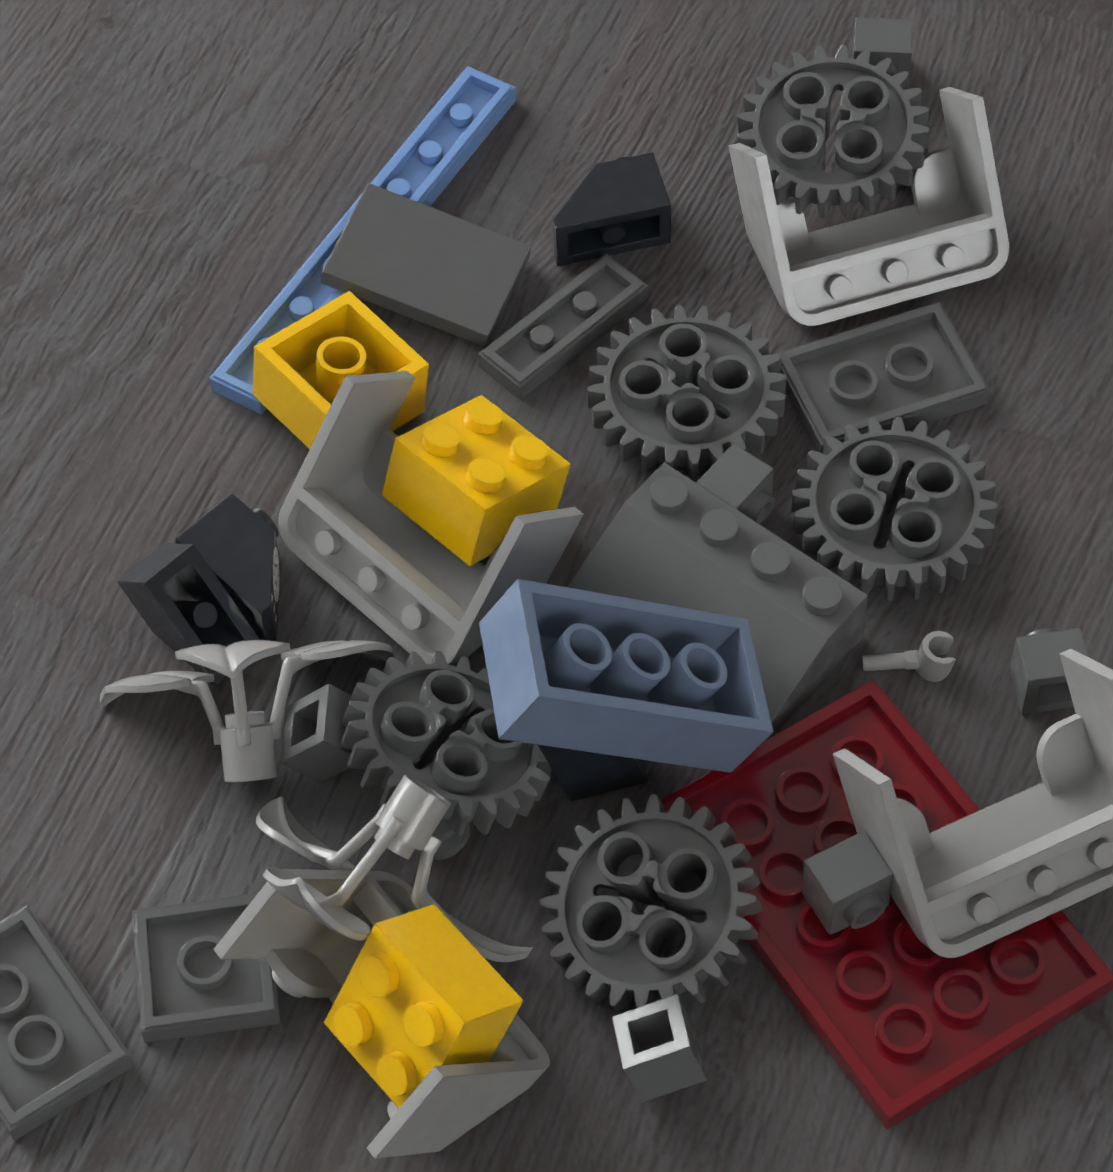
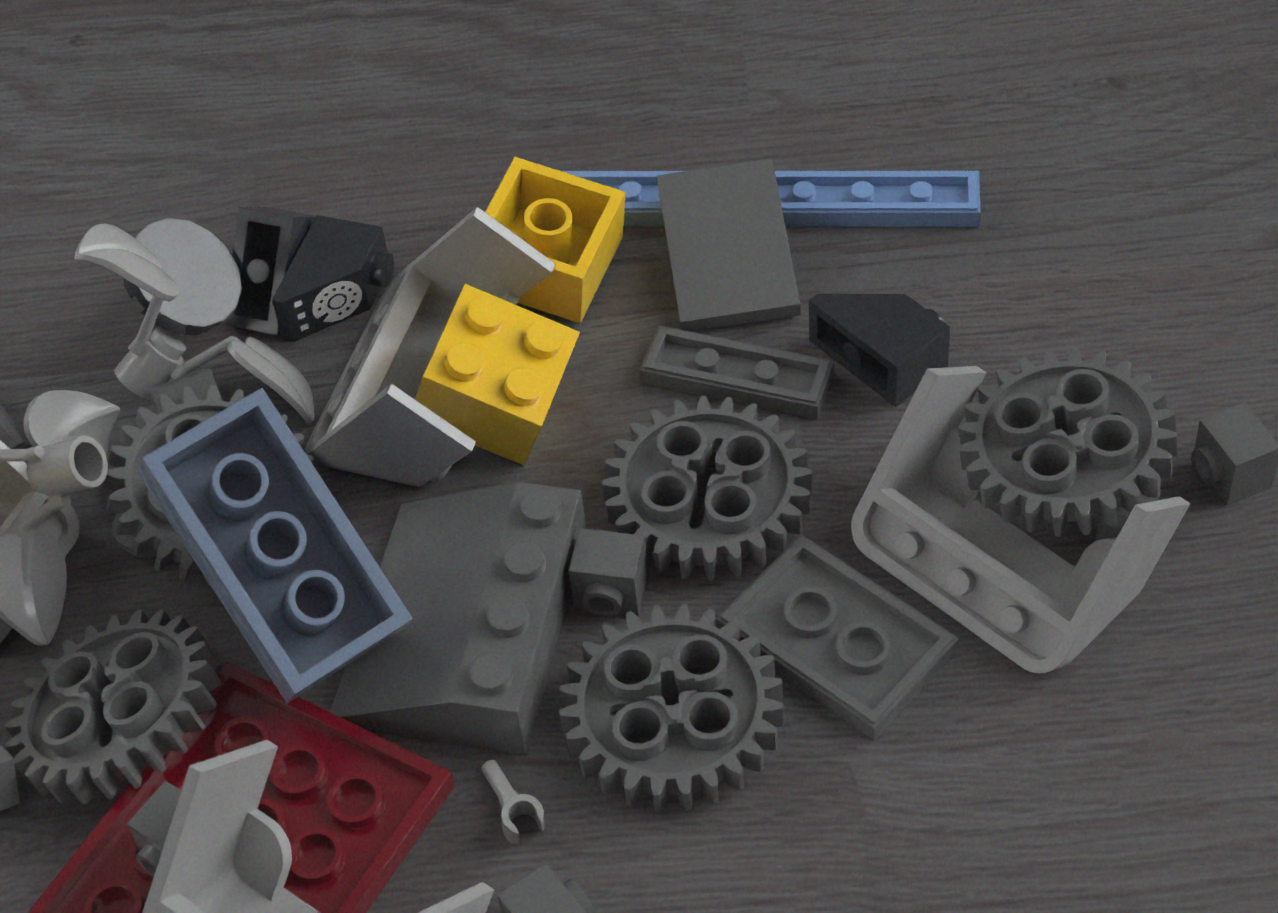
camera: 65 degrees right, 5 degrees down
none -> tile [123,218,242,336]

